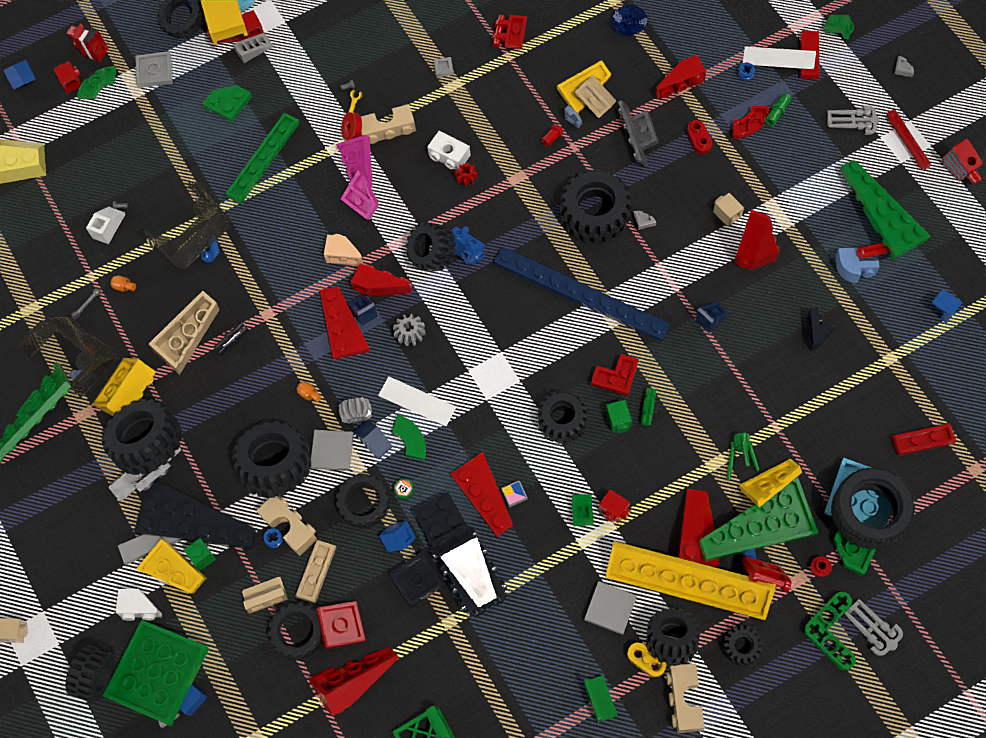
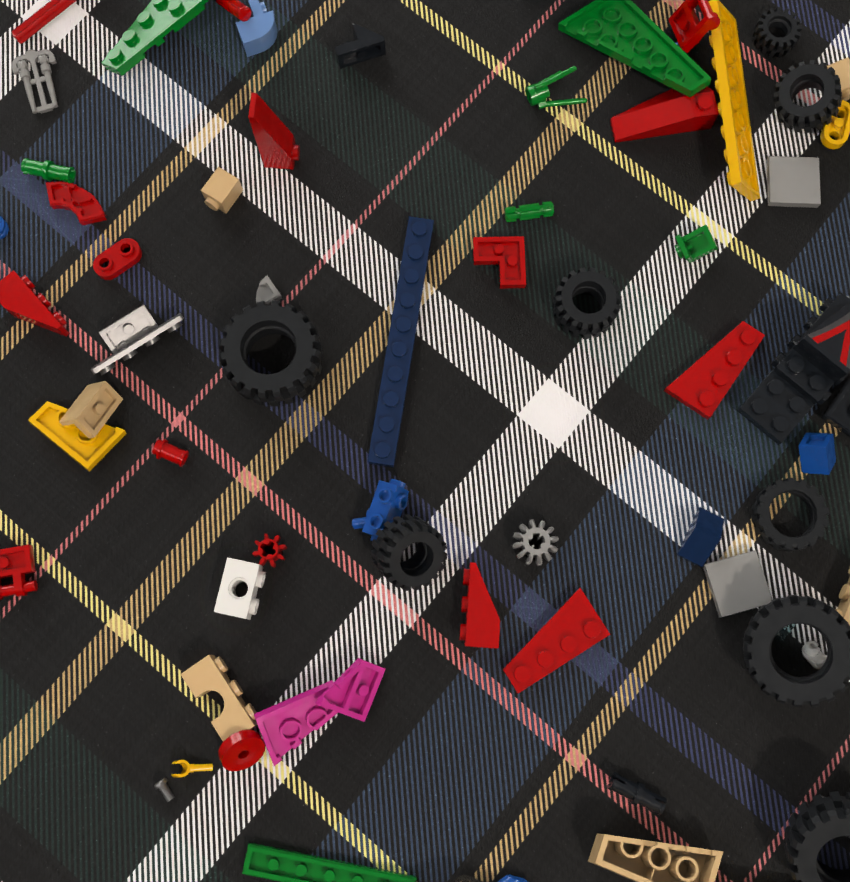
camera: 115 degrees left, 10 degrees up
orange cylinder [297,382,321,402] -> none
light nougat slope [324,234,363,266] -> none
light grey gear [339,397,372,424] -> none
dark blue slope [347,294,378,326] -> none
white sticker [378,377,456,426] -> none
green tile [392,415,426,461] -> none
tile [394,479,414,500] -> none
light grey tile [434,57,454,78] -> none
tile [501,481,527,507] -> none
sand blue tile [564,105,582,128] -> none
red brick [598,490,631,524] -> none
green brick [606,400,632,433] -> none
dark blue slope [696,302,730,333] -> none
yellow wing [739,459,802,507] -> none

